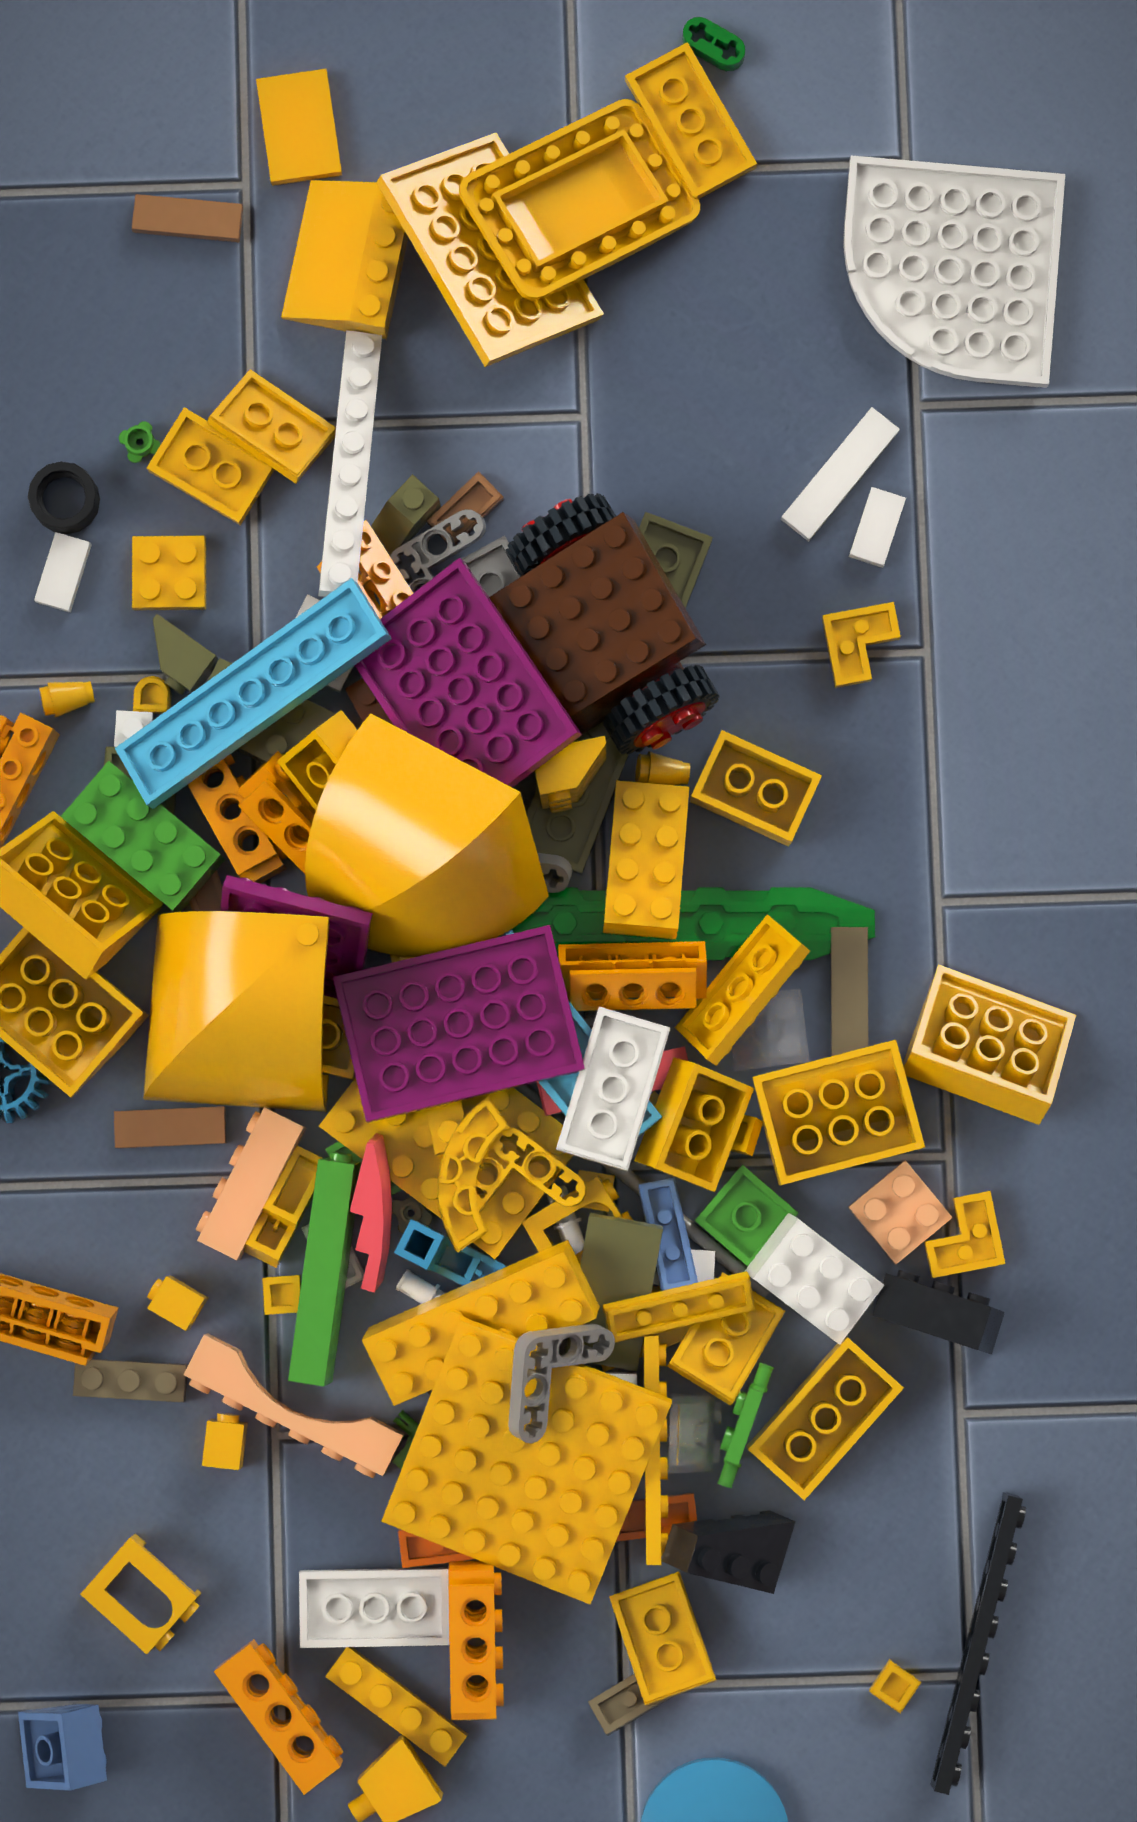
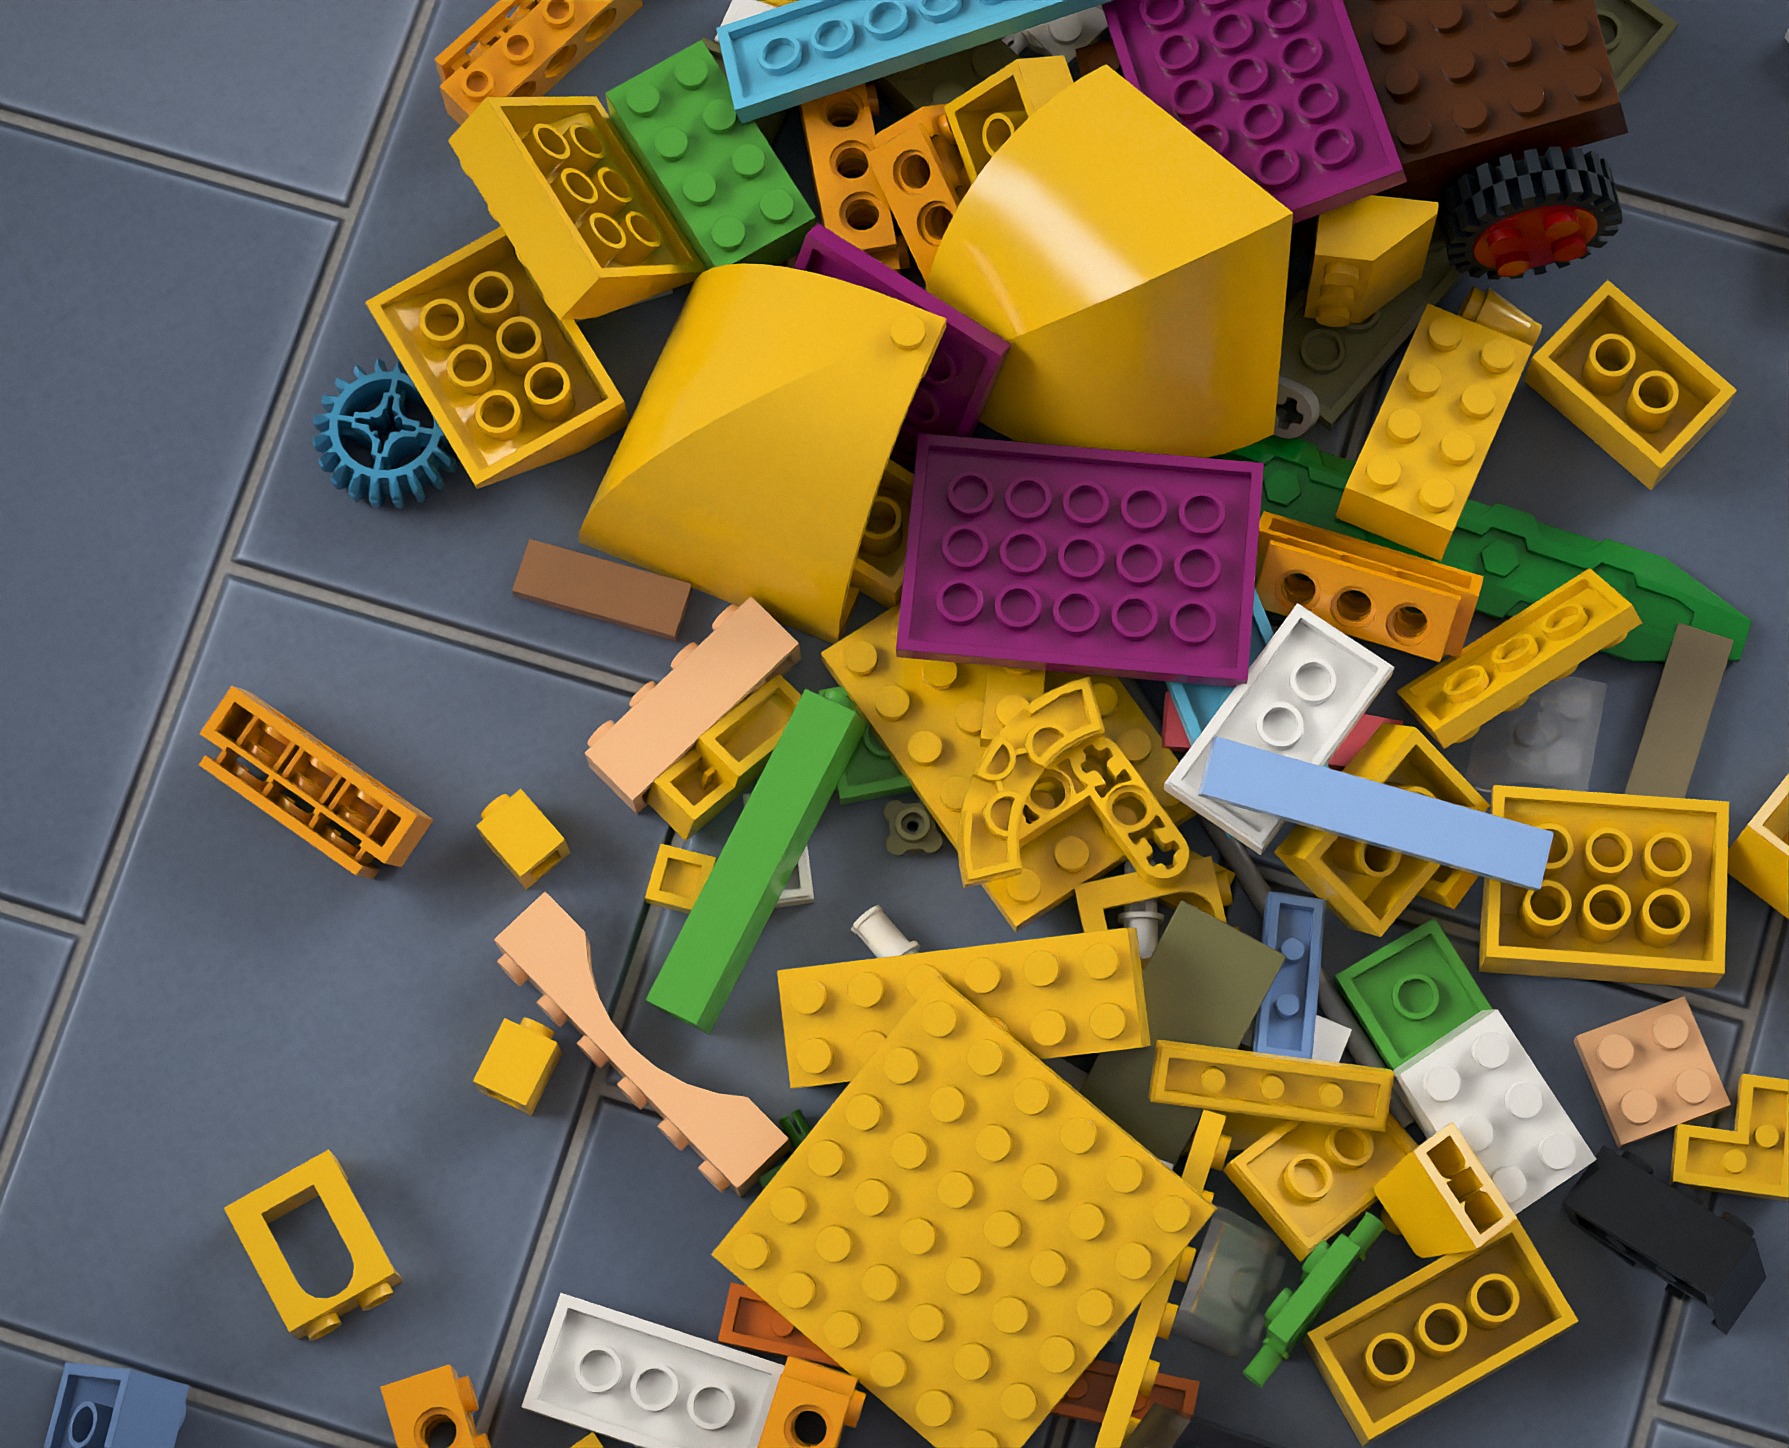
camera: 20 degrees right, 10 degrees down
dark tan plate [73,1359,188,1402] -> none
coral slope [350,1133,392,1293] -> none
dark azure arch [394,1219,507,1285] -> none
light grey beam [508,1324,615,1444] -> none
none -> light blue tile [1198,736,1554,891]
none -> yellow torso [1374,1122,1517,1258]

